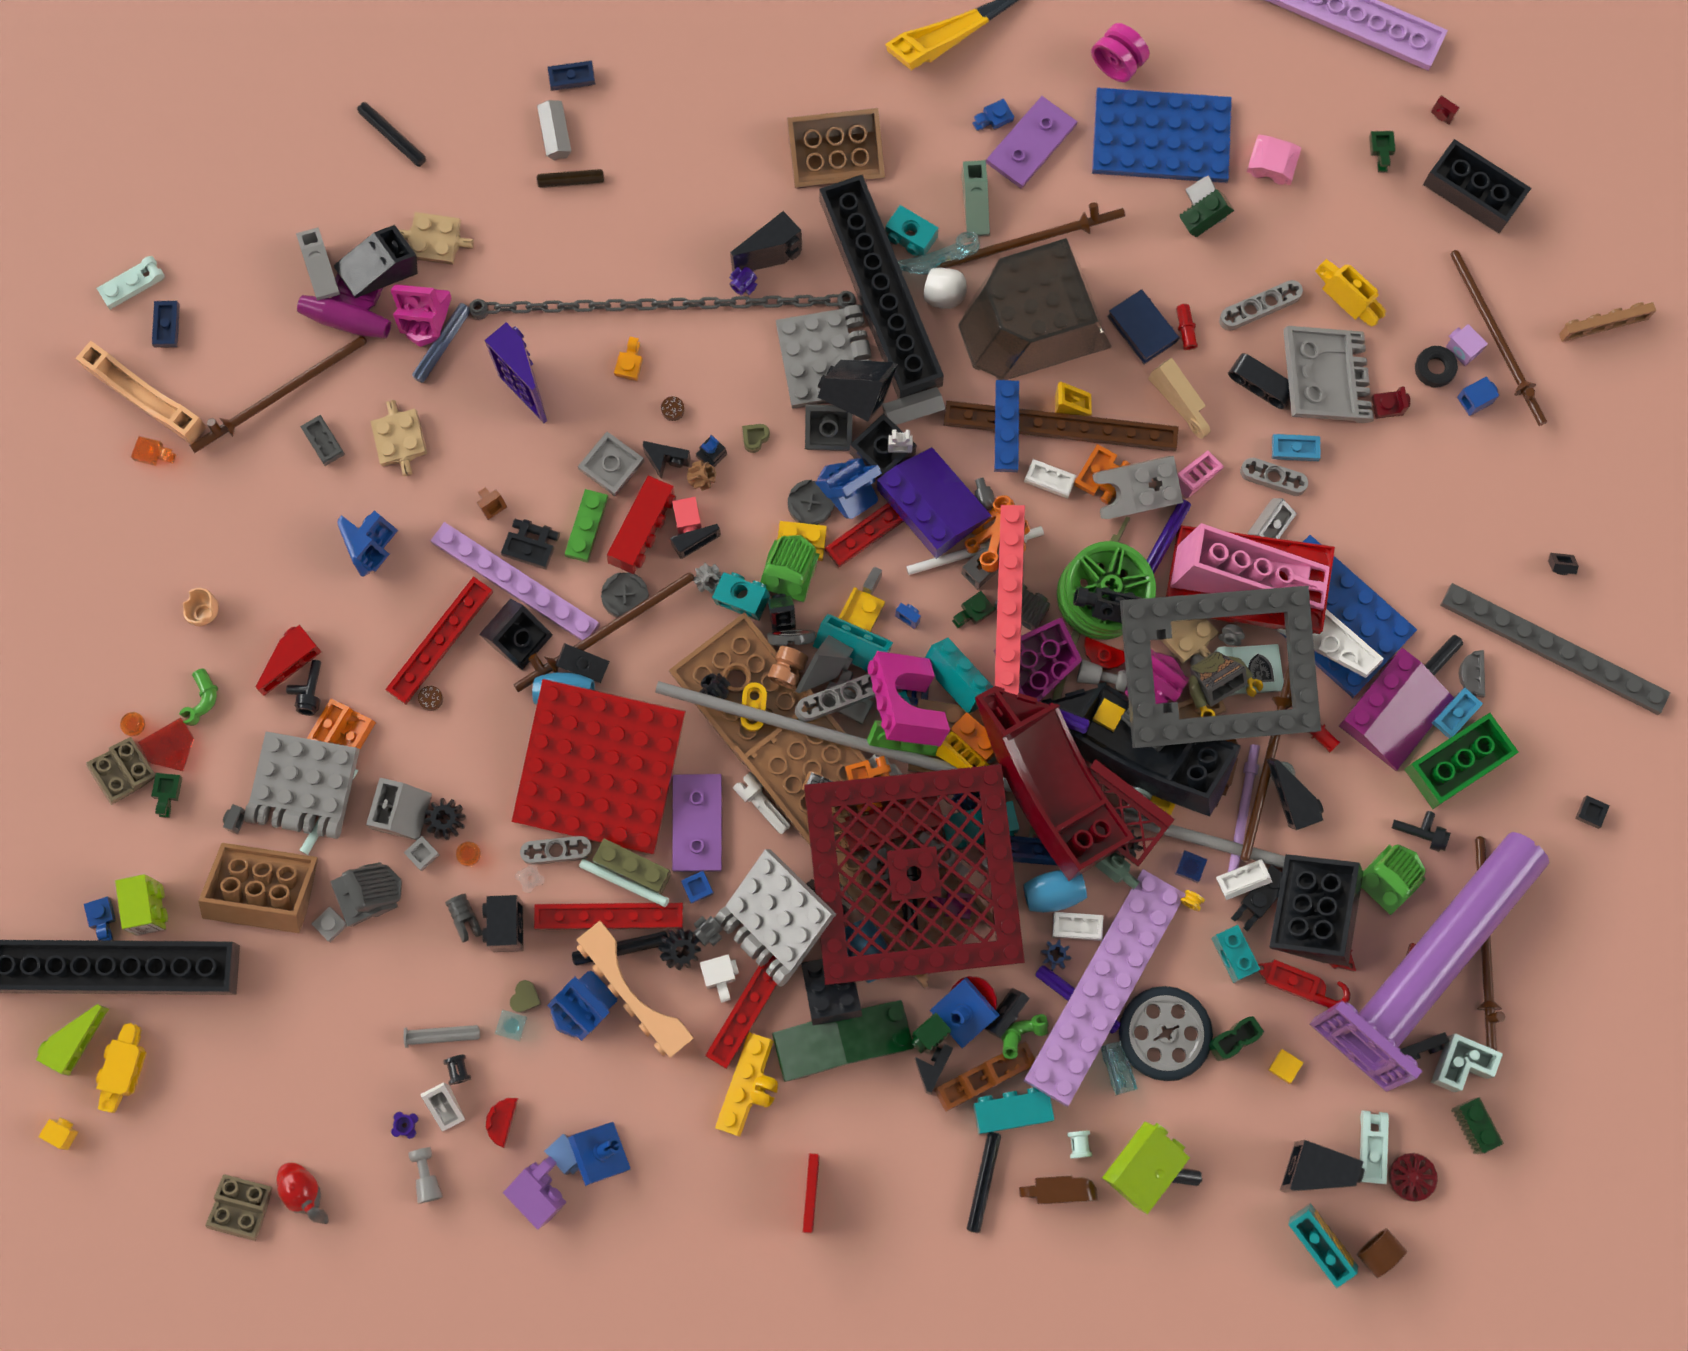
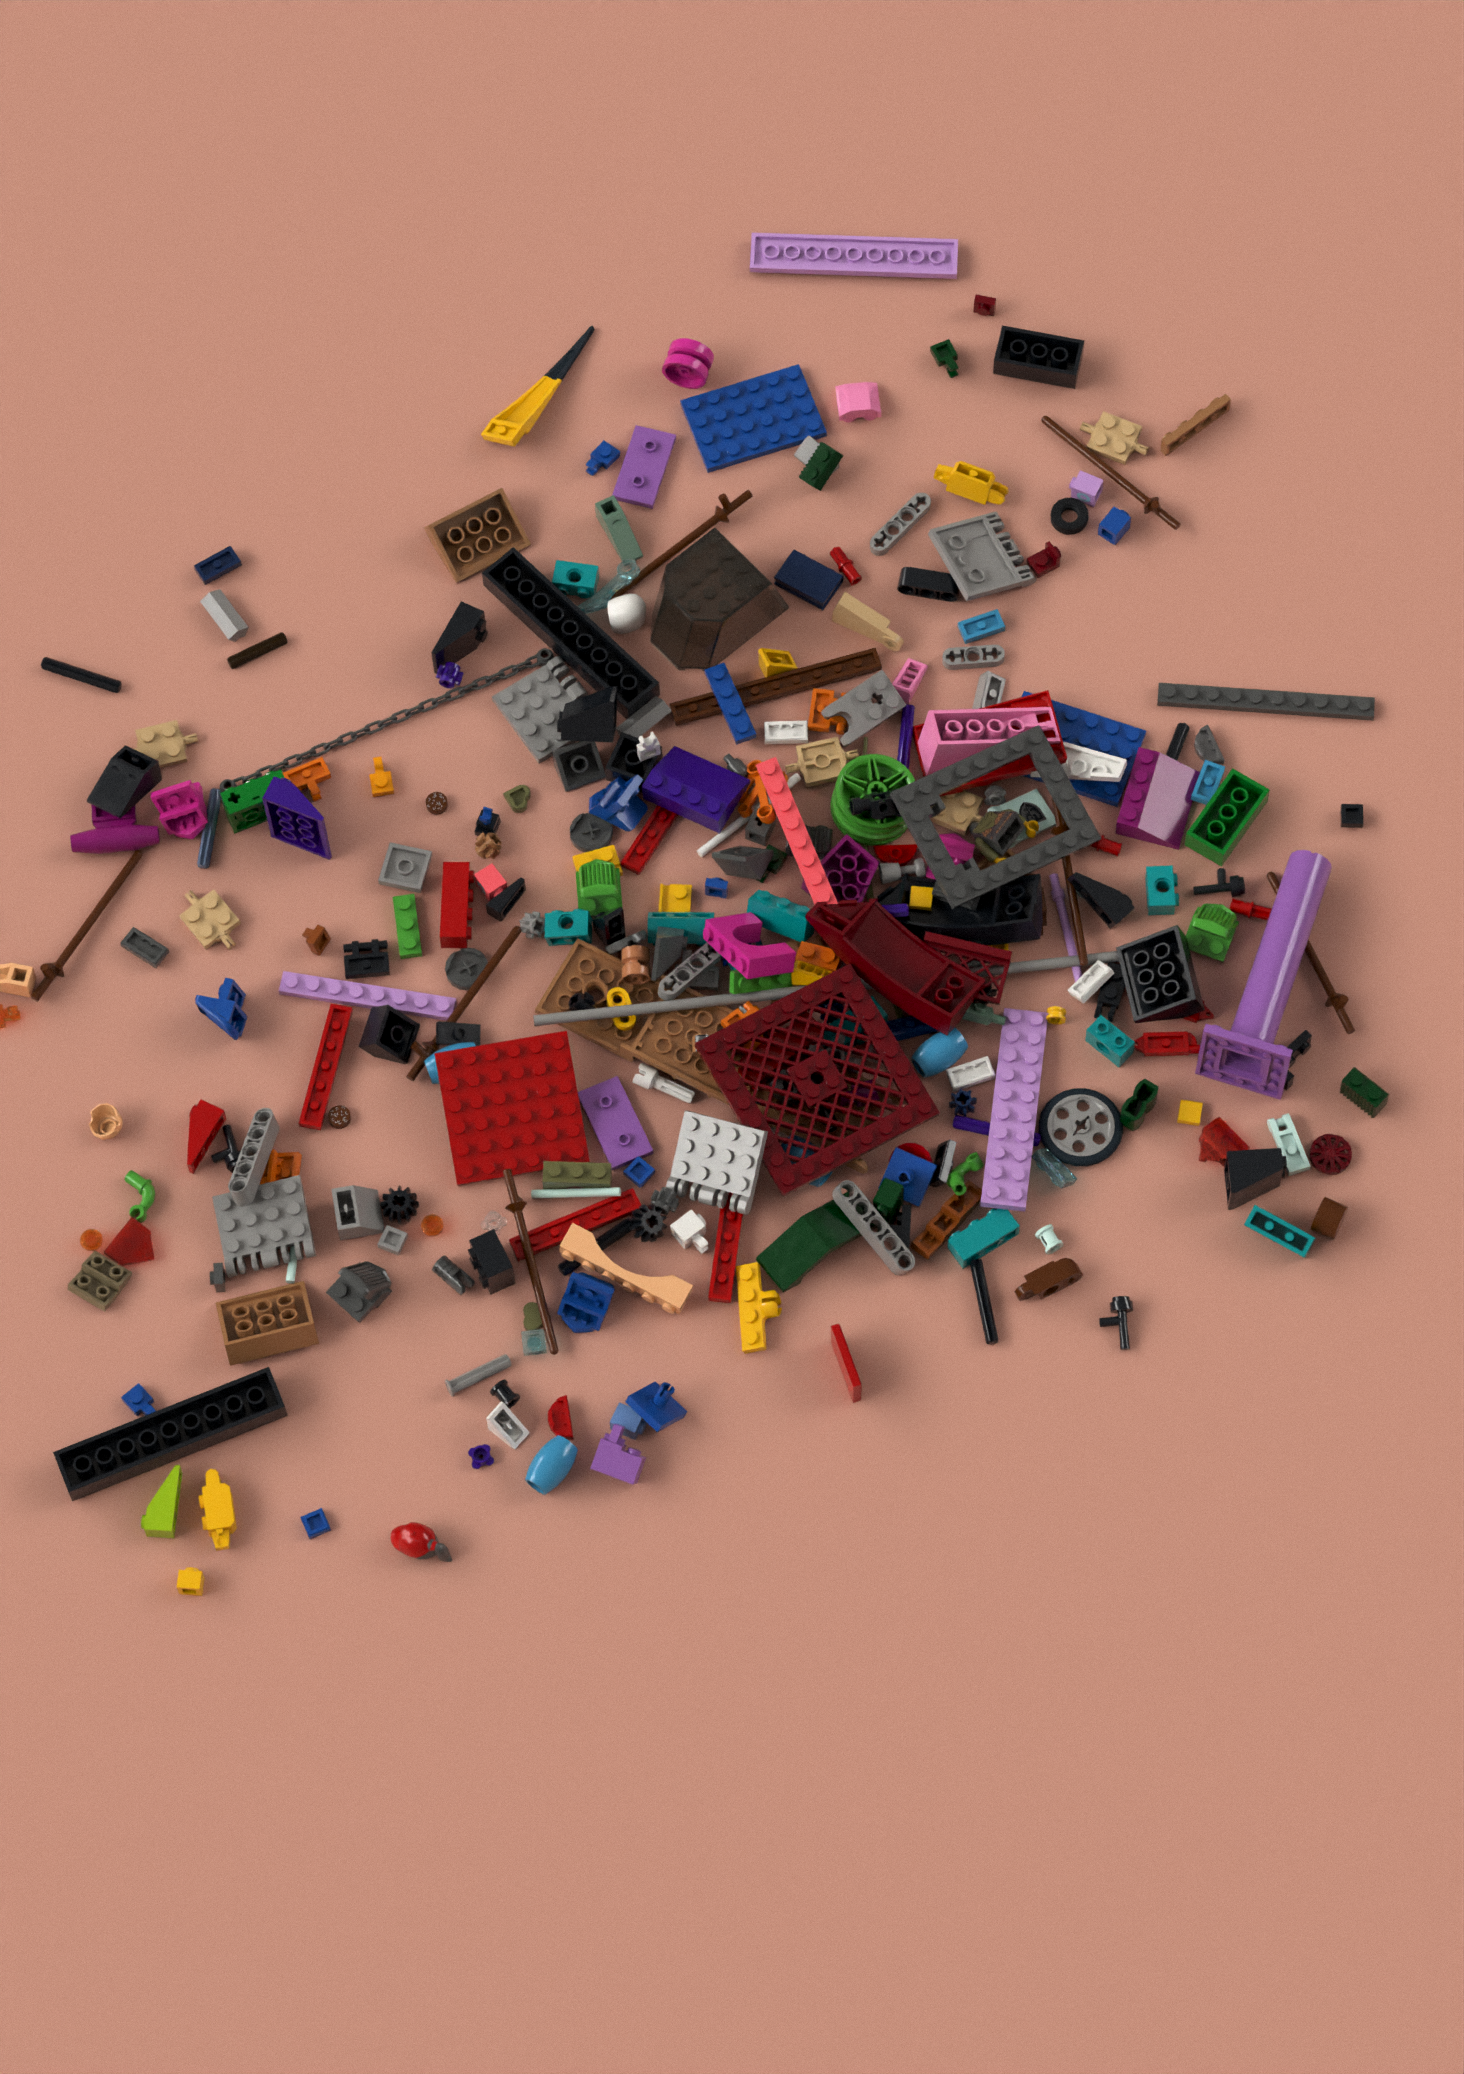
camera: 20 degrees left, 10 degrees down
lime brick [115,874,168,936] -> none
dark green plate [151,773,182,818] -> none
dark tan slope [206,1174,272,1241] -> none
light grey slope [296,227,340,300] -> none
light grey plate [312,907,347,942] -> none
light grey piece [408,1147,443,1204] -> none
light grey beam [520,836,592,865] -> none
black slope [643,441,691,479] -> none
black plate [801,959,862,1026] -> none
flat silver tile [863,567,882,595] -> none
lime piece [1102,1122,1202,1215] -> none
clear blue plate [1175,850,1208,883] -> none
light aqua brick [1431,1034,1503,1092] -> none
black plate [1548,553,1579,575] -> none
none -> green piece [220,769,285,834]
none -> light grey beam [228,1108,279,1207]
none -> orange plate [283,757,331,802]
none -> blue tile [301,1508,331,1539]
none -> reddish brown piece [503,1169,559,1355]
none -> dark azure piece [525,1435,578,1495]
none -> dark grey slope [712,846,774,880]
none -> tan plate [785,737,859,787]
none -> light grey beam [832,1180,915,1276]
none -> tan plate [1080,411,1149,465]
none -> black piece [1099,1296,1133,1350]
none -> teal brick [1145,865,1179,915]
none -> clear red slope [1199,1116,1250,1166]
none -> red axle [1229,898,1271,920]

